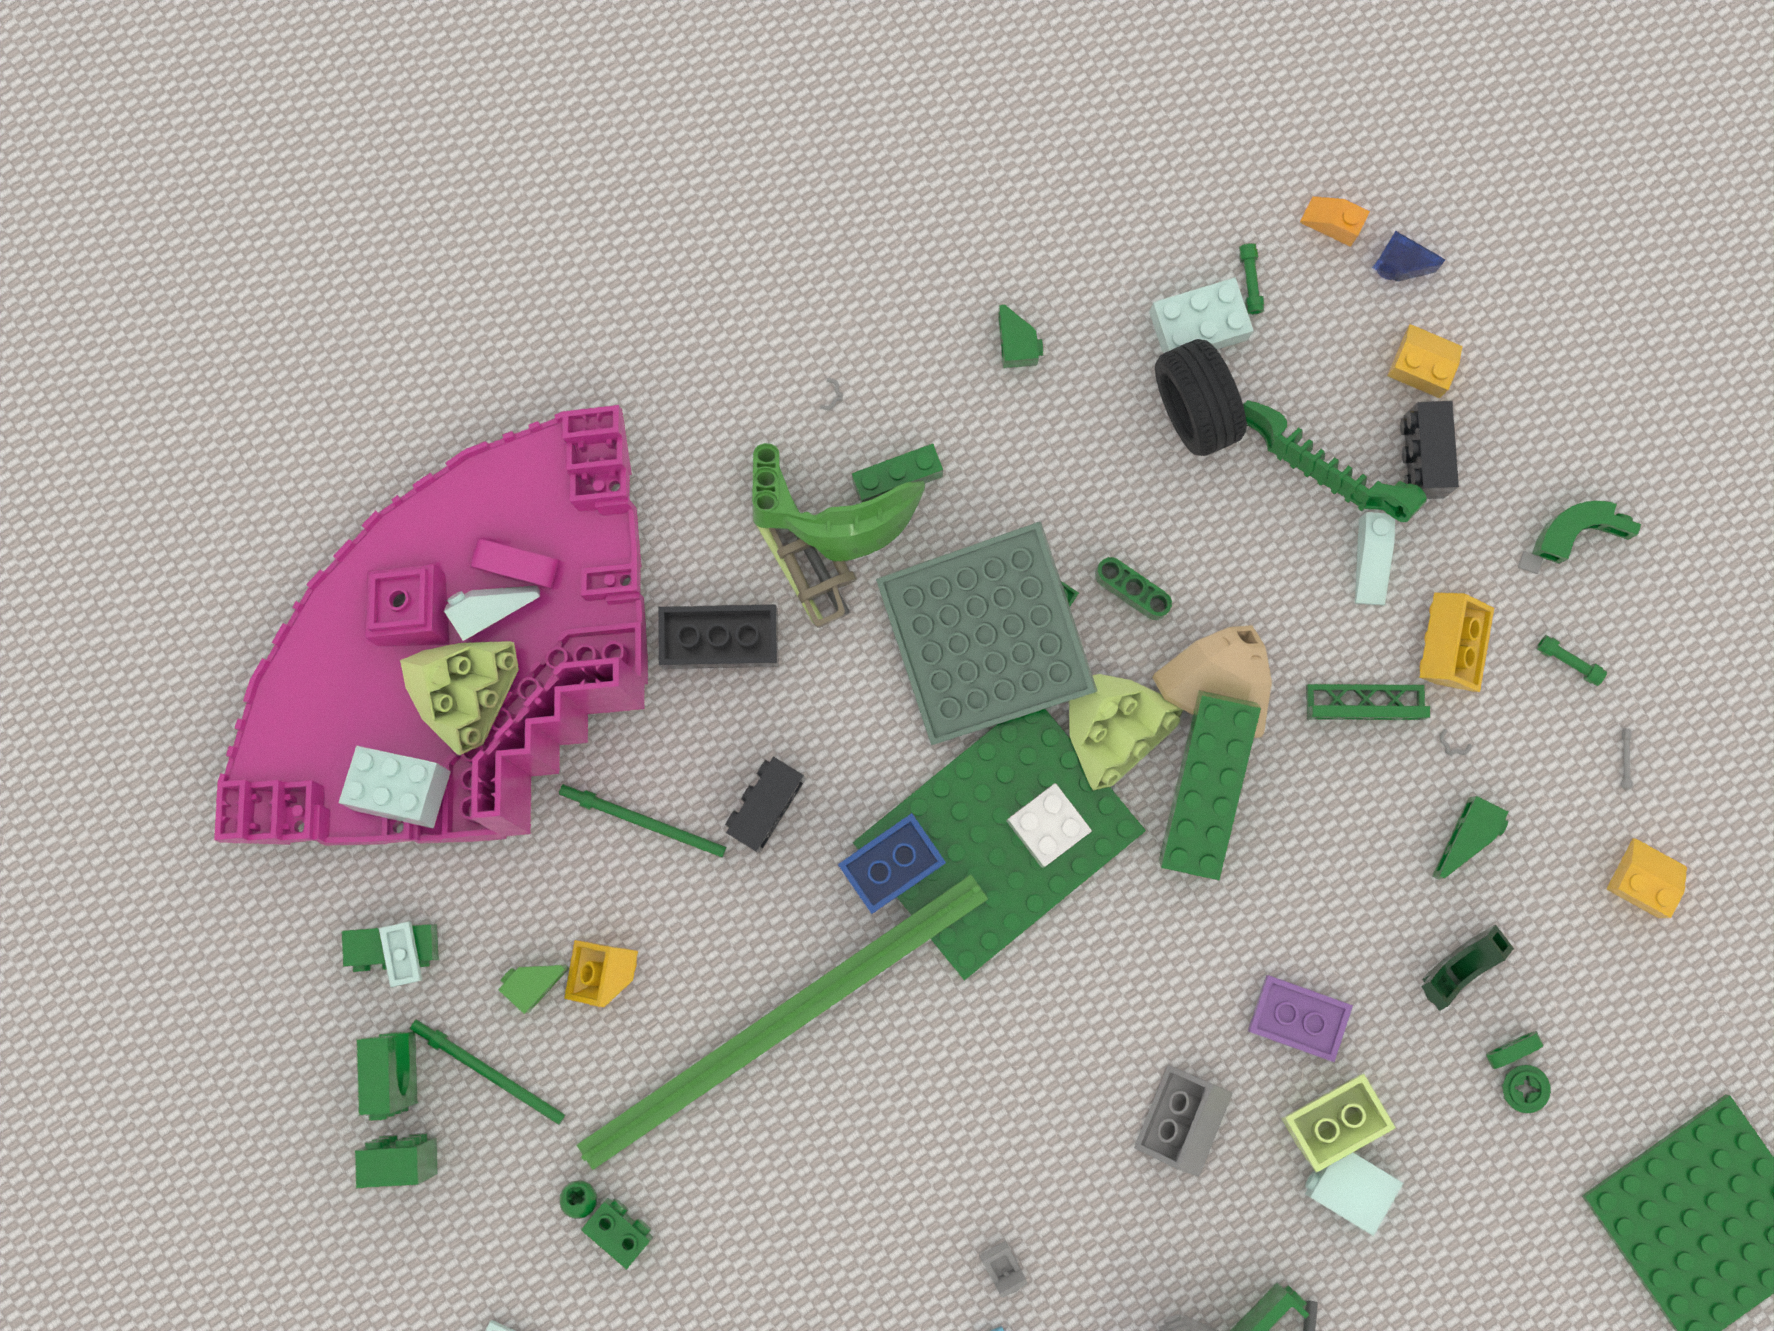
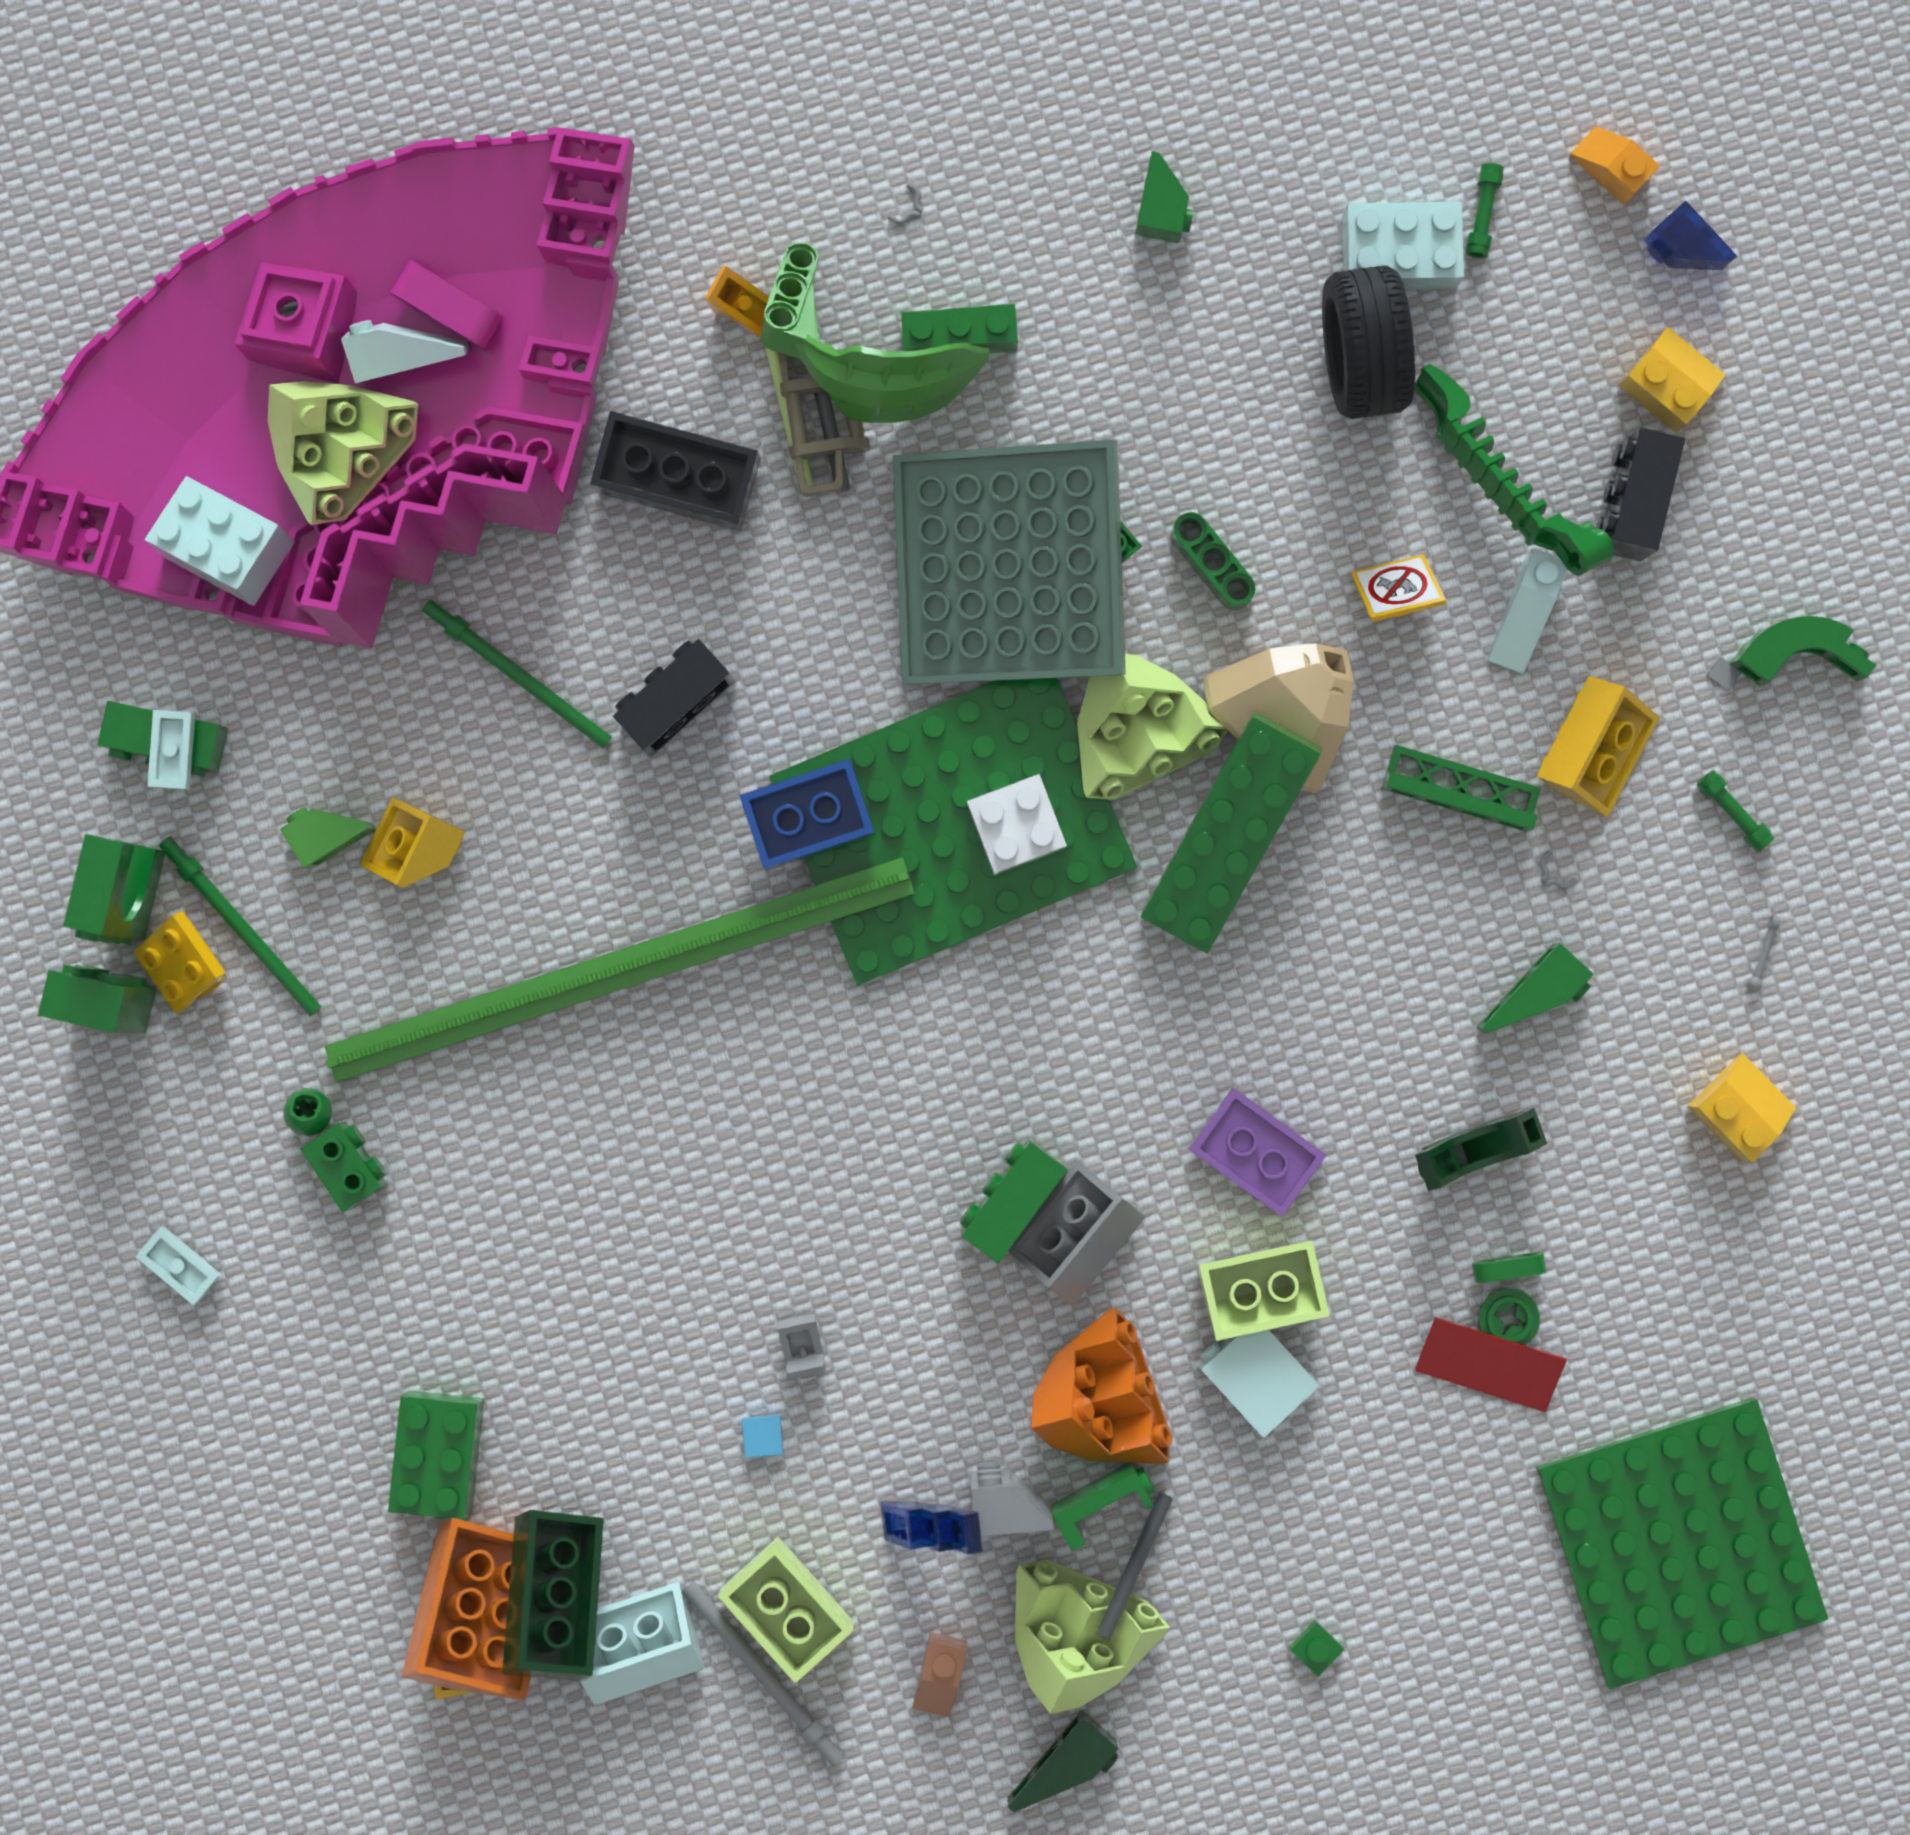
camera: 15 degrees right, 5 degrees up
none -> yellow plate [133,910,226,1014]
none -> light orange slope [704,265,769,338]
none -> green brick [959,1139,1068,1264]
none -> orange brick [1031,1308,1172,1464]
none -> piece [1351,554,1446,622]
none -> red piece [1415,1317,1567,1412]

